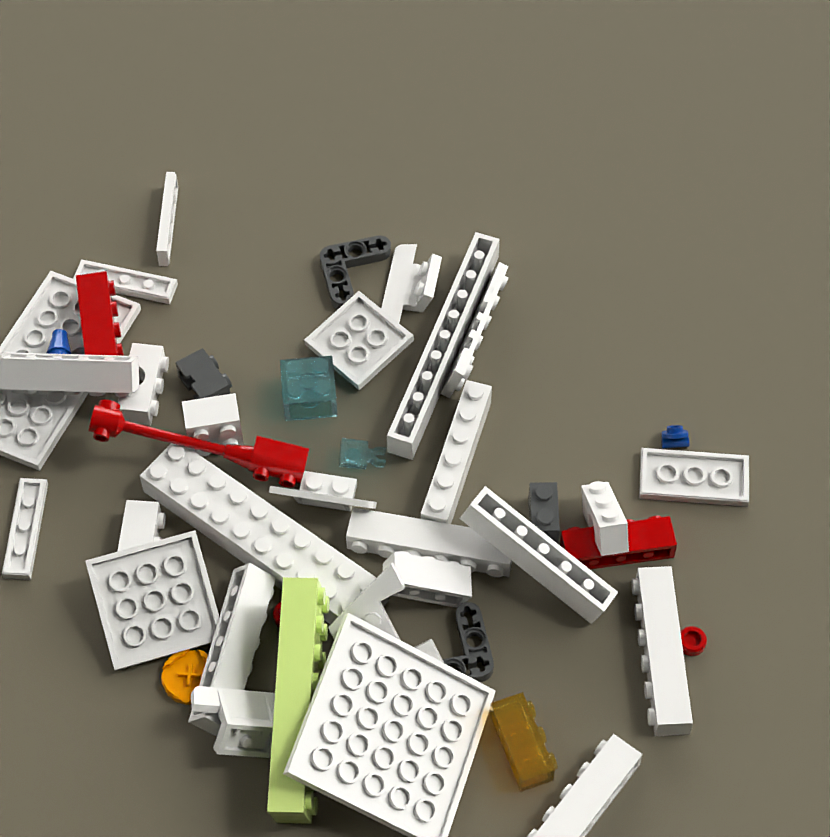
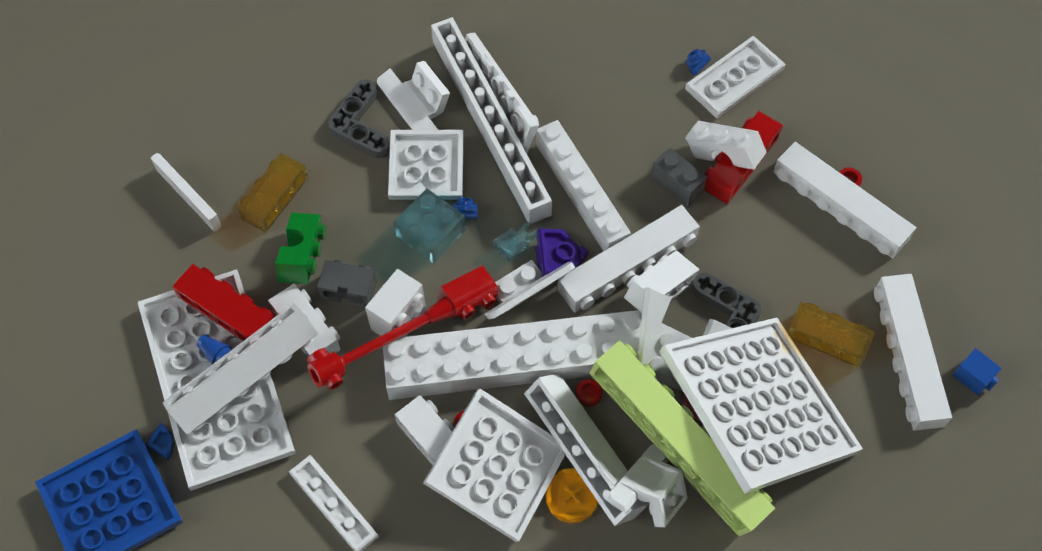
camera: 45 degrees left, 5 degrees up
white tile [73,259,178,304] -> none
white brick [459,486,618,624] -> none
none -> clear yellow brick [237,153,308,233]
none -> green arch [275,212,326,284]
none -> blue plate [453,198,478,219]
none -> dark purple plate [535,228,589,277]

